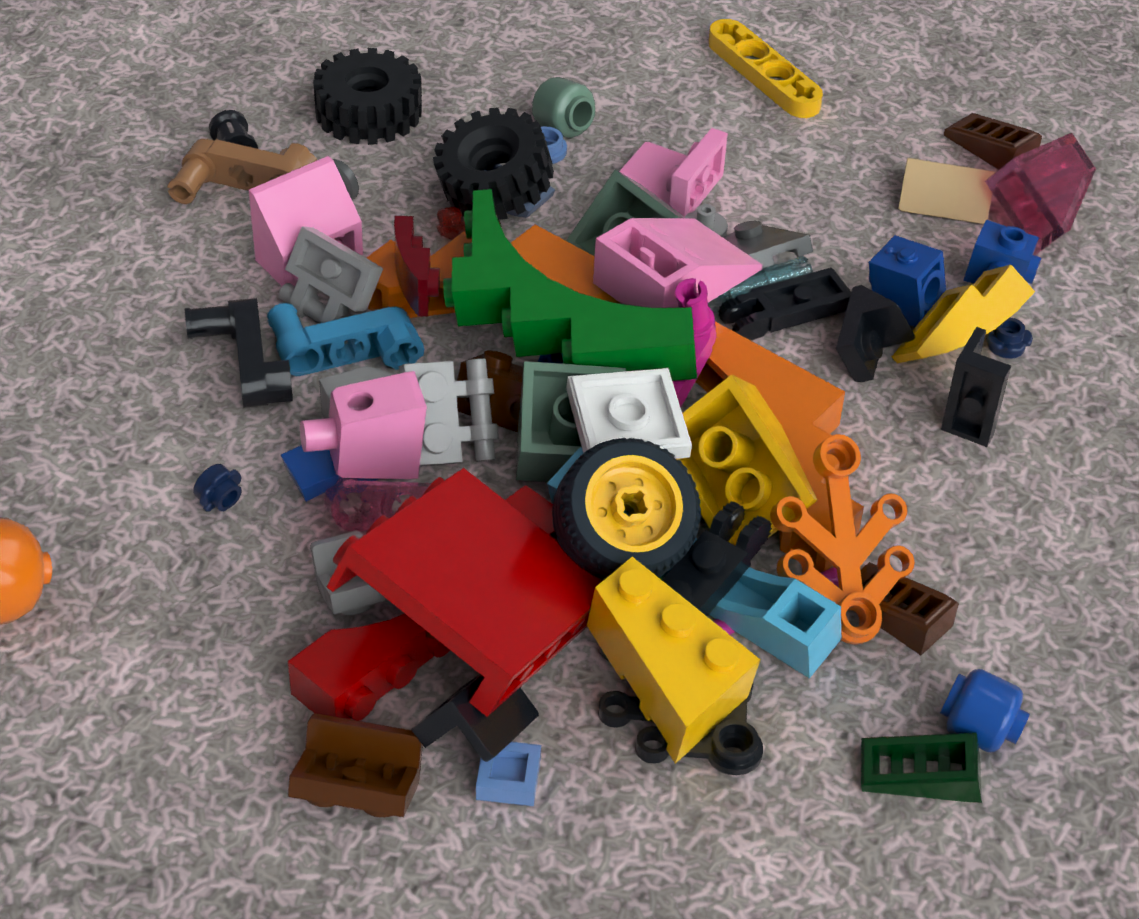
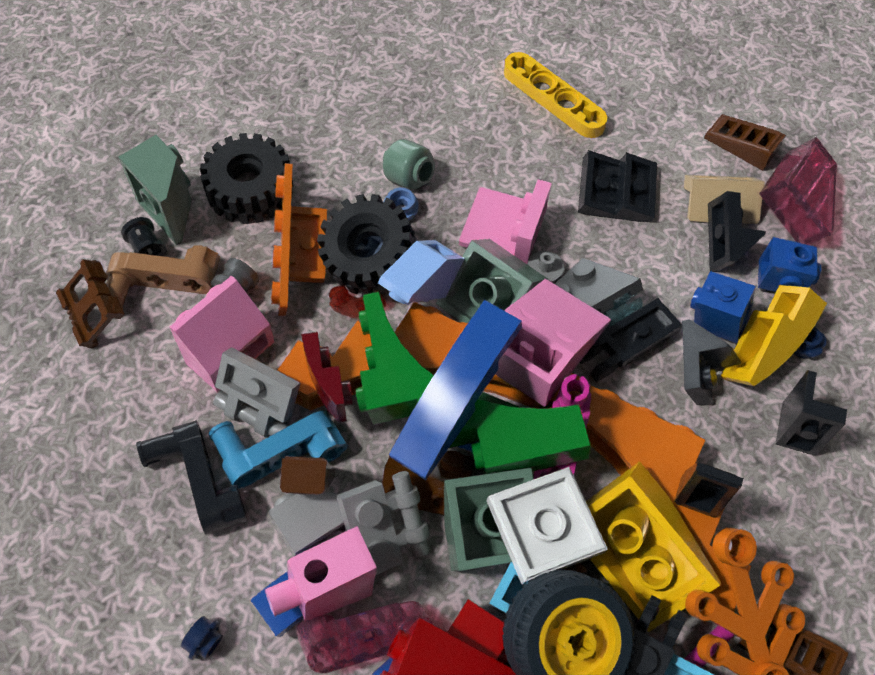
camera: 10 degrees left, 15 degrees up
none -> reddish brown piece [56,259,125,348]
none -> sand green slope [118,135,192,245]
none -> orange bracket [271,163,327,316]
none -> reddish brown slope [280,456,335,495]
none -> light blue slope [378,240,465,305]
none -> blue slope [389,300,522,480]
none -> black slope [578,150,657,222]
none -> black slope [674,462,744,518]
none -> black slope [708,191,766,272]

